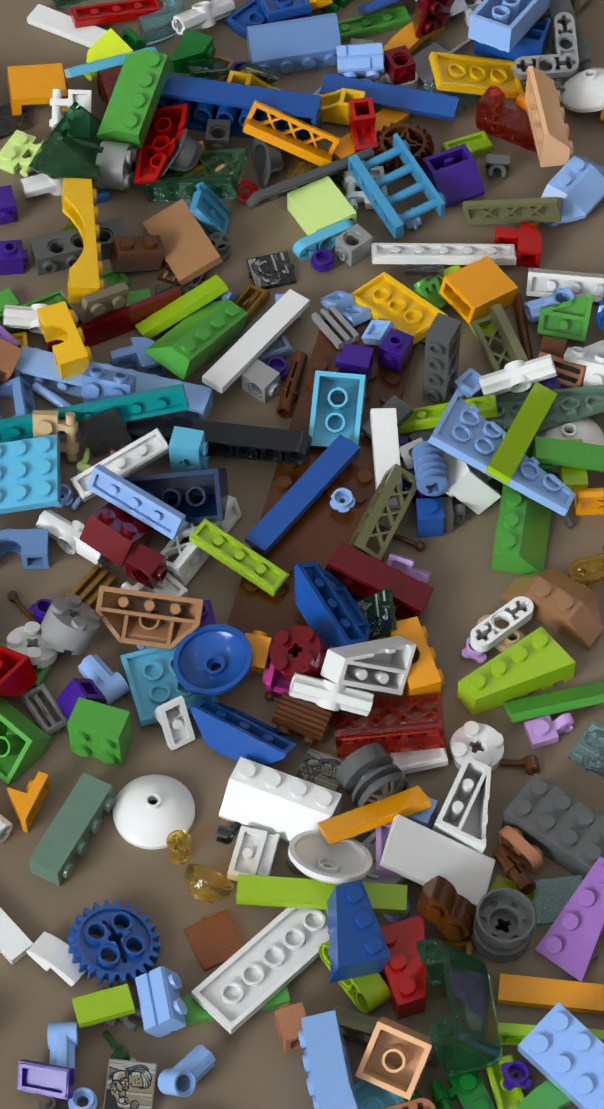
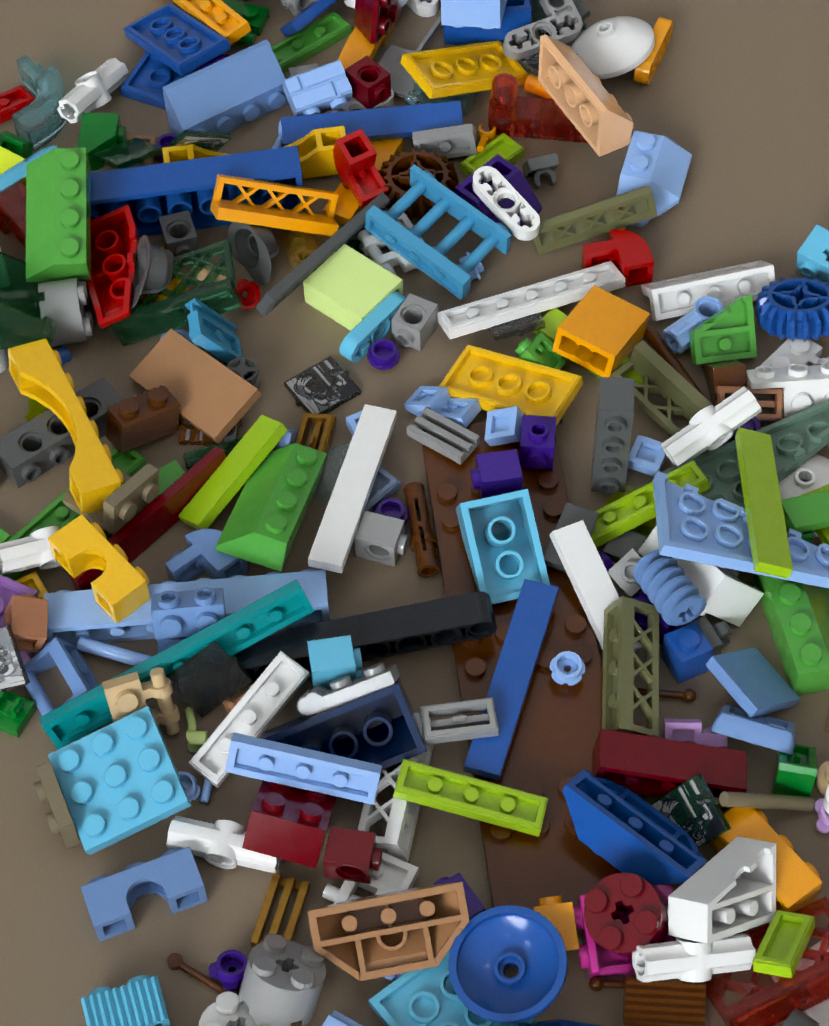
camera: 20 degrees left, 0 degrees up
none -> hinge [296,662,400,717]
none -> light grey panel [412,123,477,159]
none -> light grey tile [420,697,499,745]
none -> white beam [472,166,540,241]
none -> light orange hand [476,125,496,152]
none -> medium blue tile [706,647,801,718]
none -> medium blue piece [711,704,797,754]
none -> dark tan bar [719,791,815,811]
none -> lime tile [752,910,815,979]
none -> green slope [772,744,817,796]

